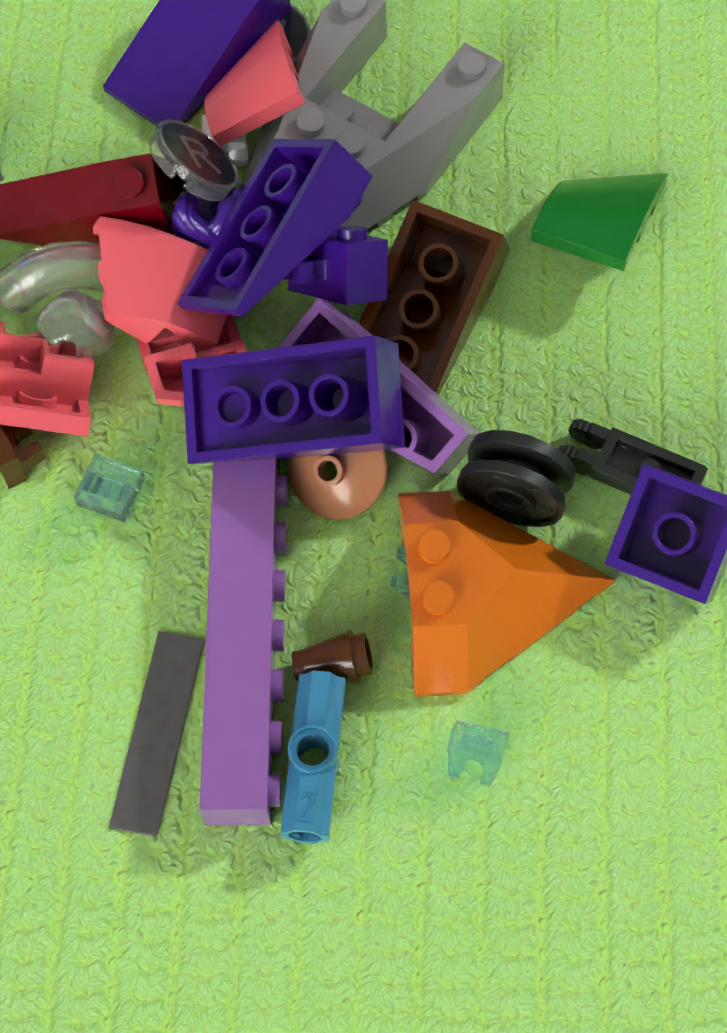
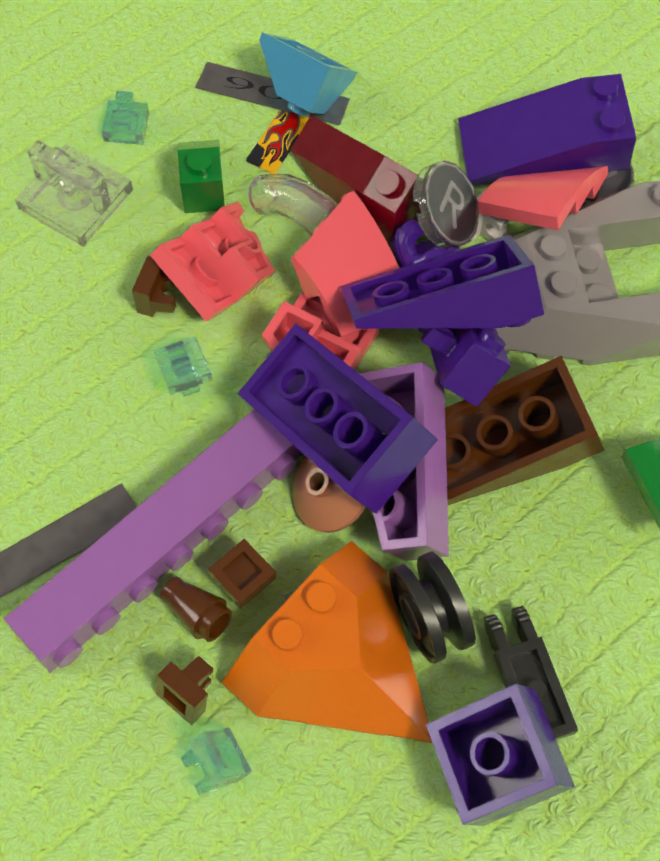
camera: 40 degrees right, 0 degrees up
clear hair [36,290,116,359] -> none
dark azure piece [280,670,346,844] -> none
none -> reddish brown tile [156,656,213,726]
none -> reddish brown tile [208,539,277,609]

